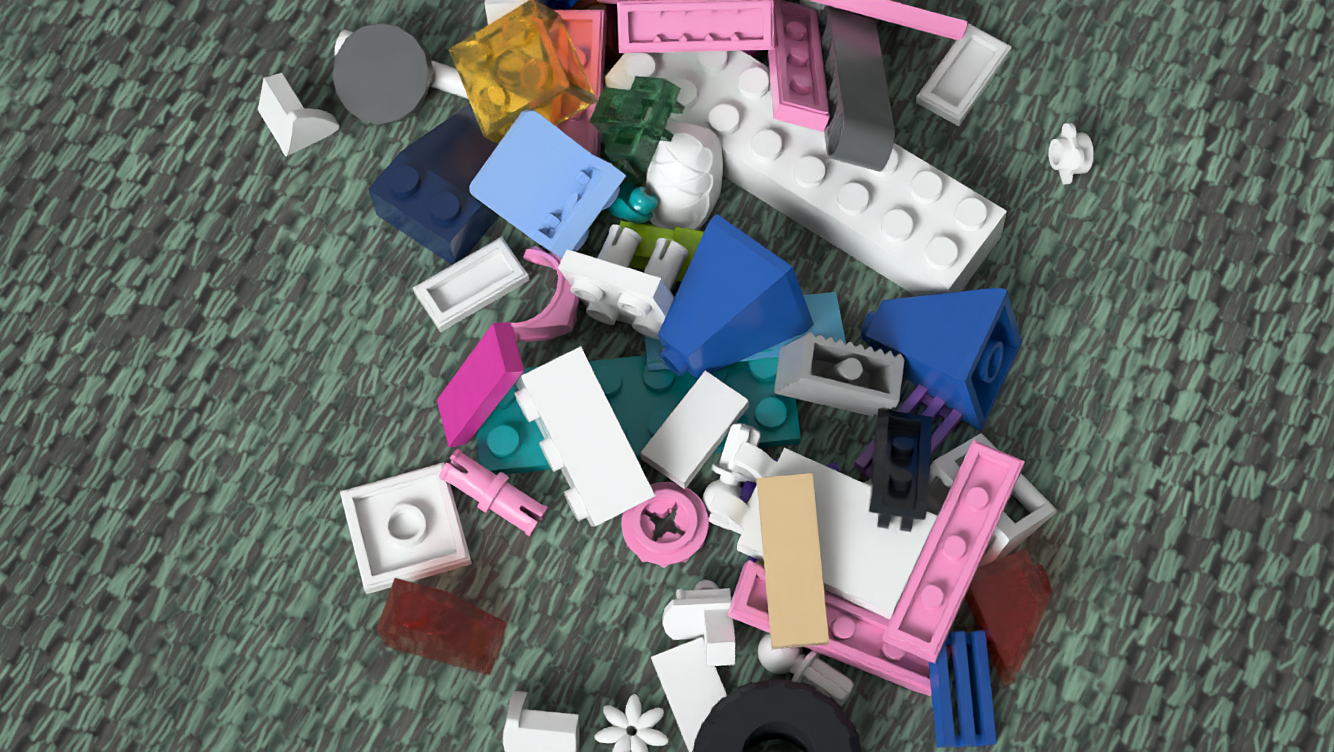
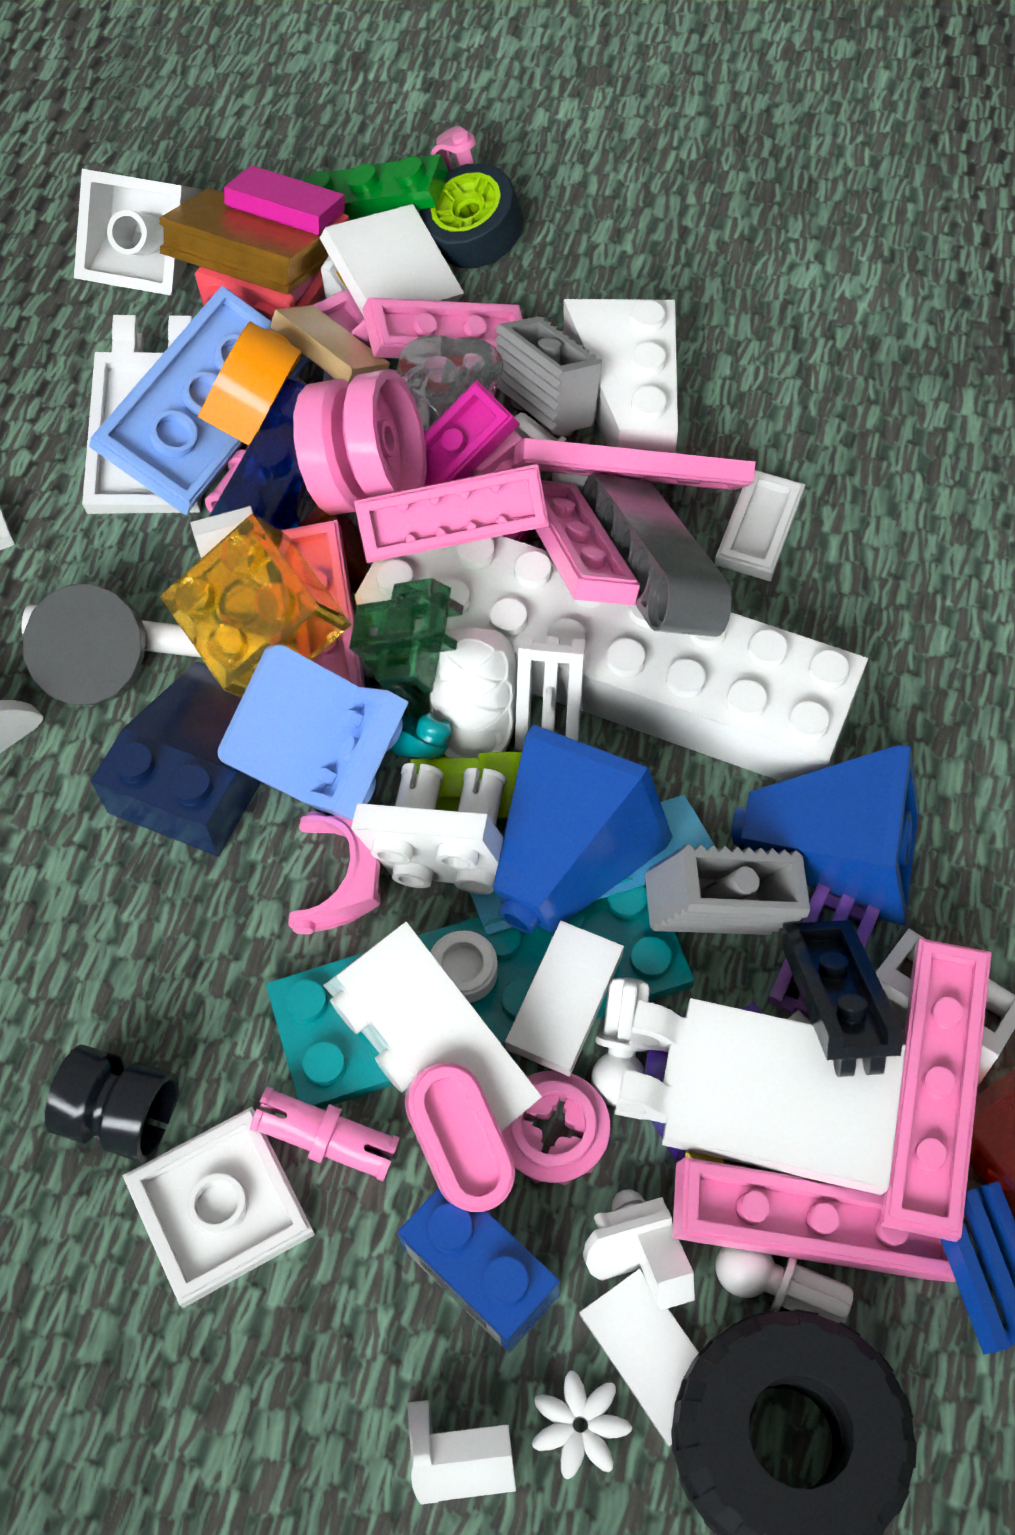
camera: 15 degrees left, 5 degrees down
clear red slope [377,578,507,675] -> none
white tile [413,237,530,332] -> none
dark pink tile [437,322,524,447] -> none
tan tile [756,473,829,650] -> none
white plate [1048,123,1093,184] -> none
none -> black wheel [45,1044,179,1162]
none -> blue brick [397,1188,560,1353]
none -> bright pink tile [405,1063,515,1212]
none -> white tile [430,931,498,1003]
none -> white tile [515,634,586,751]

